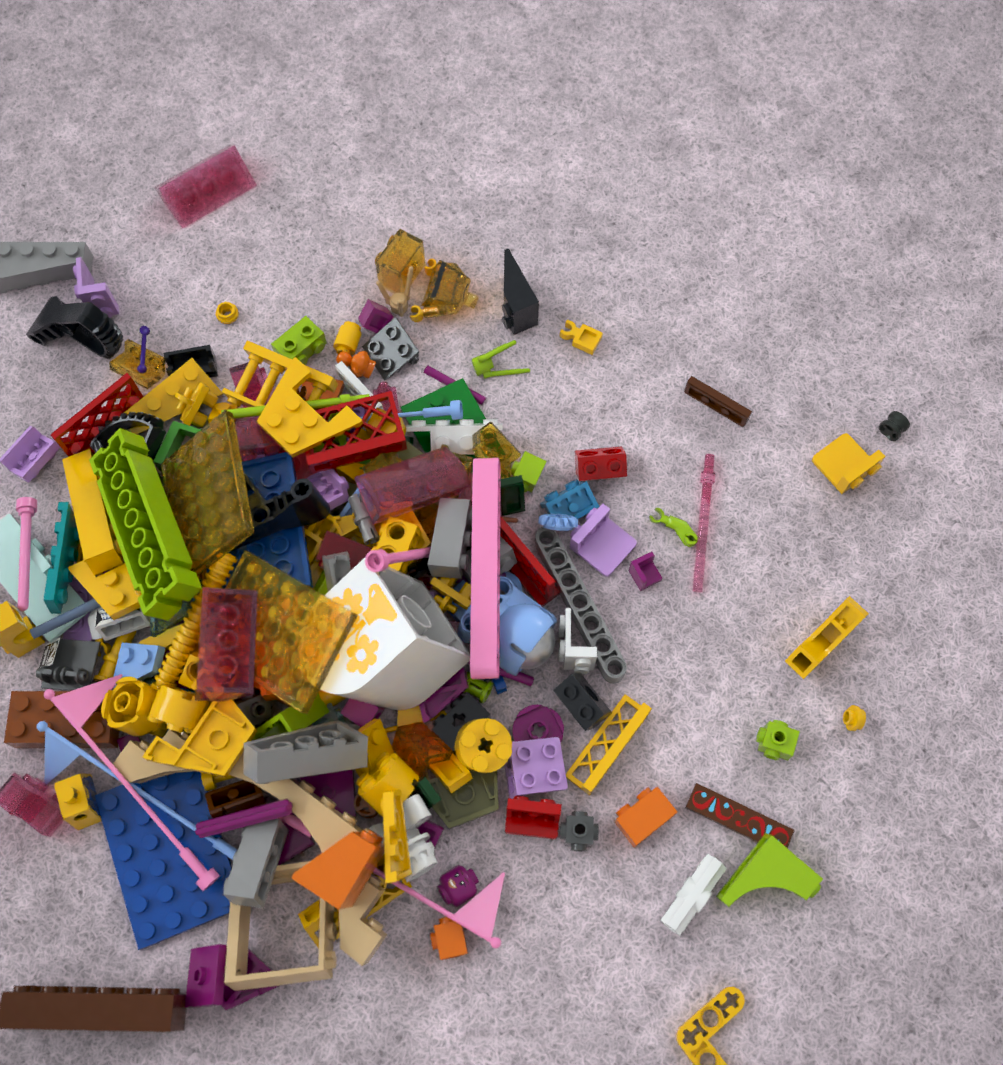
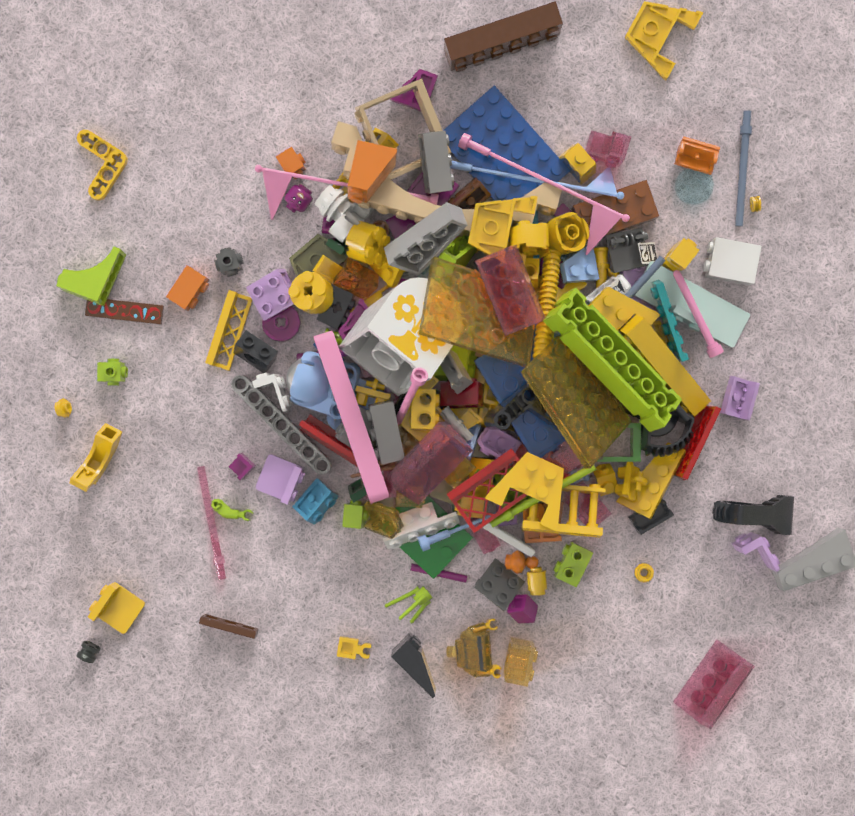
camera: 160 degrees right, 20 degrees up
clear yellow bracket [109,339,165,389] -> none
dark purple hinge [137,326,150,374] -> none
magenta plate [184,944,227,1008] -> none
magenta axle [195,799,293,838] -> none
tan plant [376,266,413,317] -> none
yellow wing [380,790,412,883] -> none
red bracket [505,796,561,839] -> none
light blue gear [538,513,578,531] -> none
red brick [575,446,627,481] -> none
white piece [660,854,727,936] -> none

